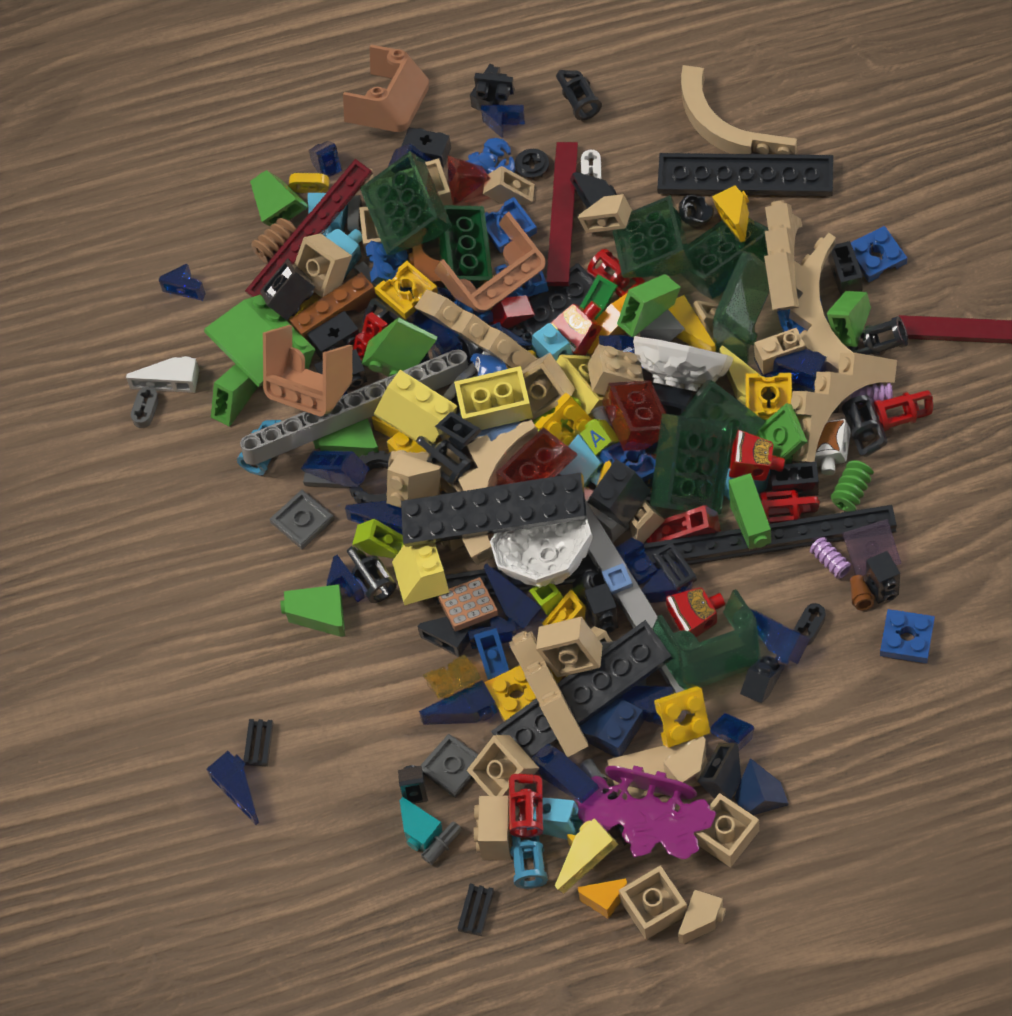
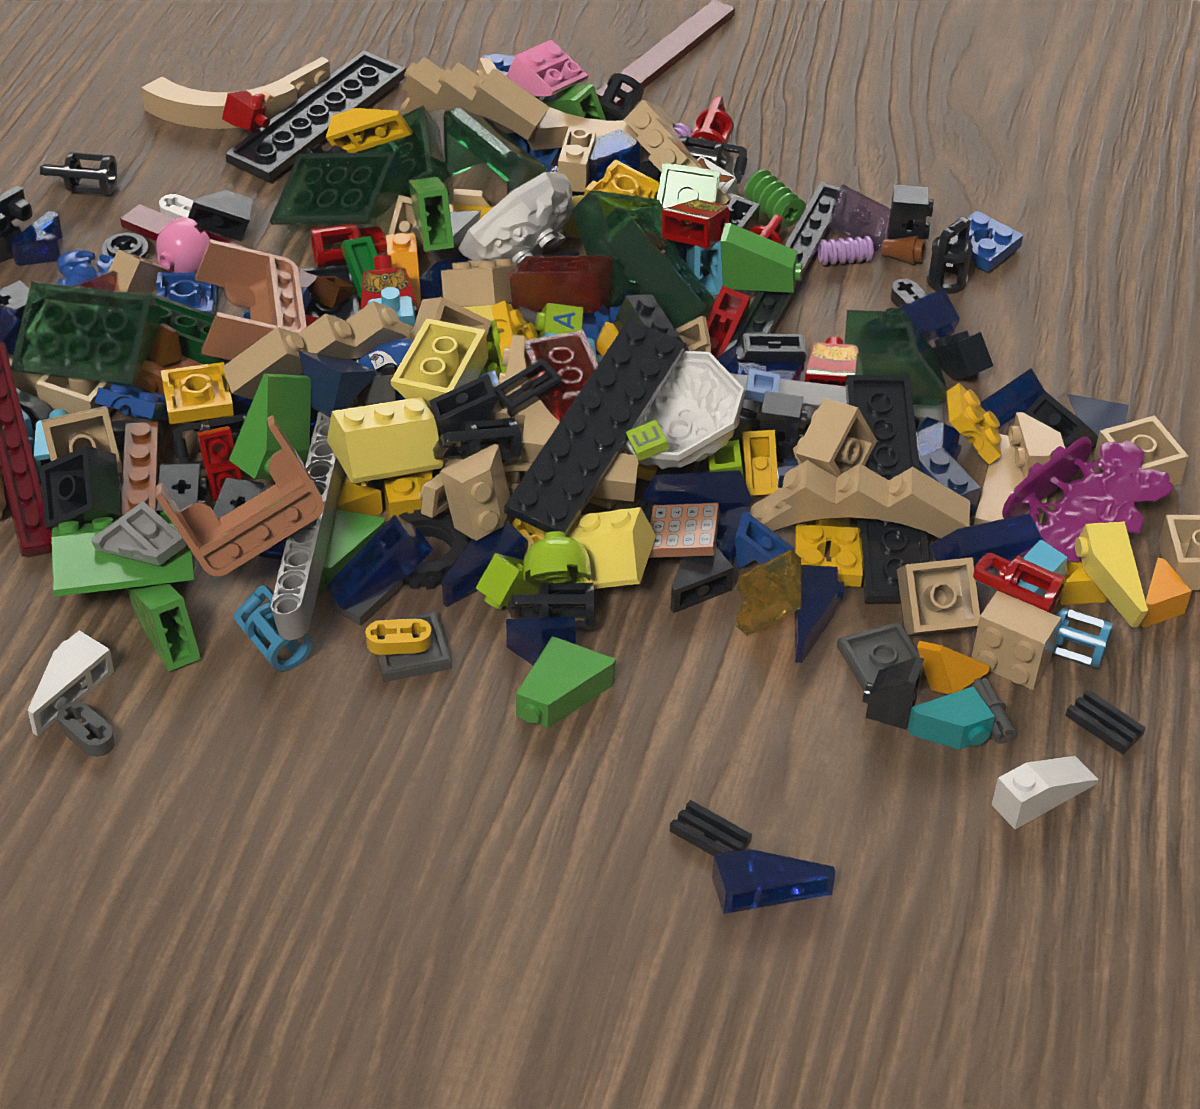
camera: 70 degrees left, 15 degrees down
tan slope [578,194,632,233] -> none
none -> light grey wing [91,501,187,566]
none -> reddish brown slope [149,323,183,366]
none -> bright pink cylinder [156,217,210,273]
none -> red piece [222,90,273,133]
none -> dark blue slope [299,351,376,418]
none -> reddish brown slope [311,276,357,308]
none -> yellow beam [365,619,432,655]
none -> black tile [494,358,563,417]
none -> bright pink slope [506,40,589,97]
none -> lime cylinder [523,531,592,588]
none -> lime tile [626,420,669,461]
none -> light orange slope [917,641,990,694]
none -> black piece [927,216,973,294]
none -> white slope [992,756,1099,829]

